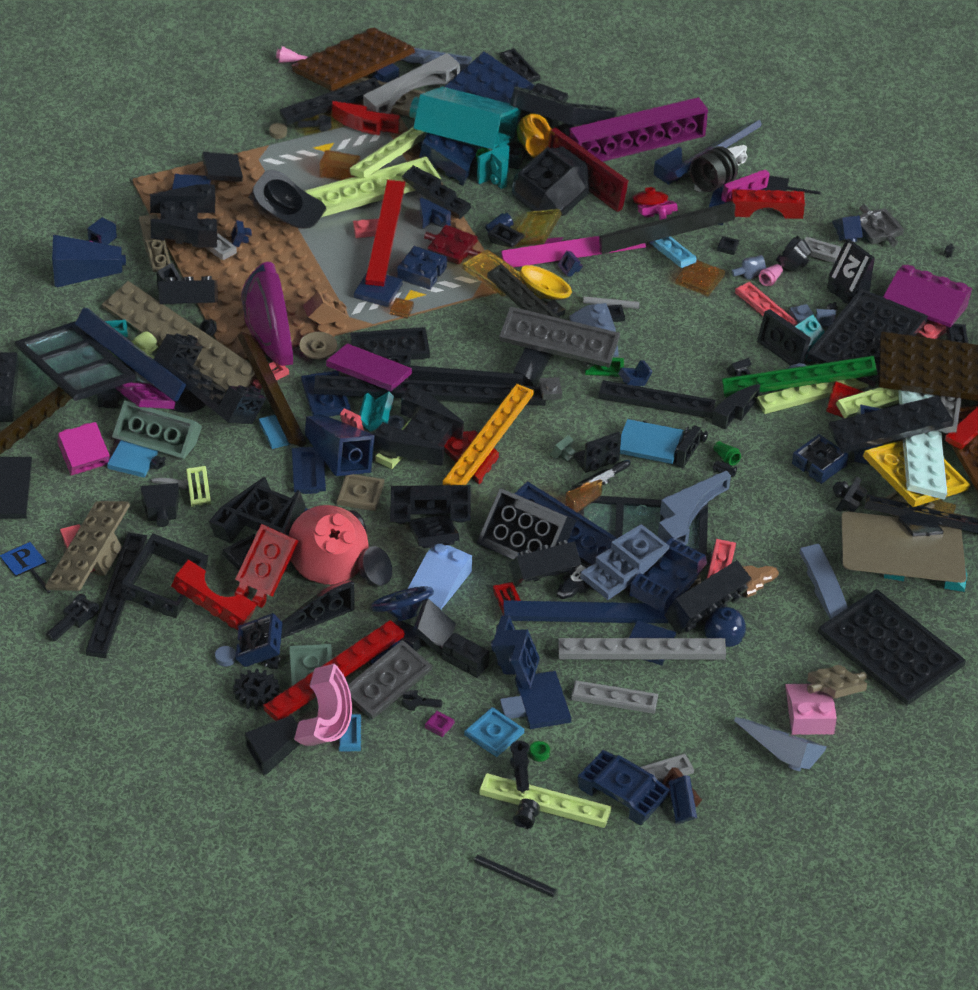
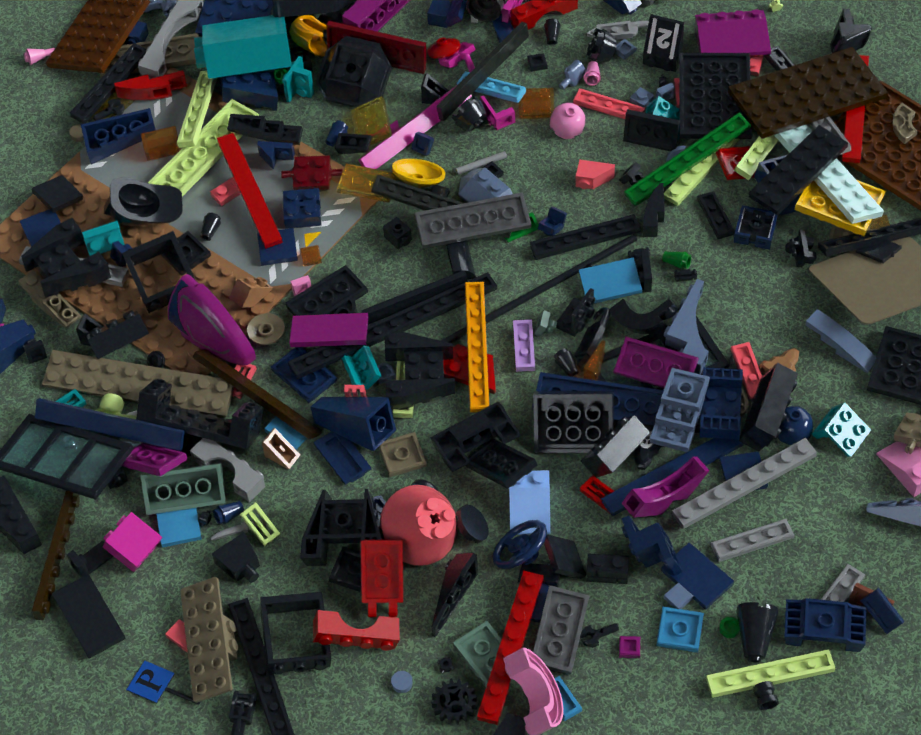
camera: 25 degrees left, 10 degrees up
dark blue piece [235,613,283,667] -> none
black connector [510,741,529,793] -> none
flat silver bracket [539,377,562,400] -> none
none -> black tile [23,338,48,364]
none -> black bracket [66,541,114,578]
none -> dark blue wedge [81,108,157,165]
none -> teal bracket [82,221,125,256]
none -> black window [122,231,195,313]
none -> black tile [161,231,211,276]
none -> light grey arch [190,438,265,502]
none -> black cone [200,213,221,241]
none -> dark blue cone [213,501,244,524]
none -> medium nougat slope [262,428,300,469]
none -> bright pink tile [291,275,311,296]
none -> black brick [383,217,412,250]
none -> black slope [421,73,449,104]
none -> black piece [440,234,637,343]
none -> black cone [452,96,487,131]
none -> dark pink bracket [480,95,515,130]
none -> lavender plate [513,320,535,372]
none -> black cone [544,18,561,45]
none -> bright pink cylinder [550,103,585,139]
none -> black cone [554,348,579,377]
none -> coral slope [575,159,615,189]
none -> black arch [609,299,679,334]
none -> magenta tile [613,337,699,388]
none -> sand blue tile [615,39,637,60]
none -> magenta arch [622,457,710,518]
none -> black tile [697,191,735,240]
none -> black cone [736,602,778,663]
none -> bracket [812,402,871,457]

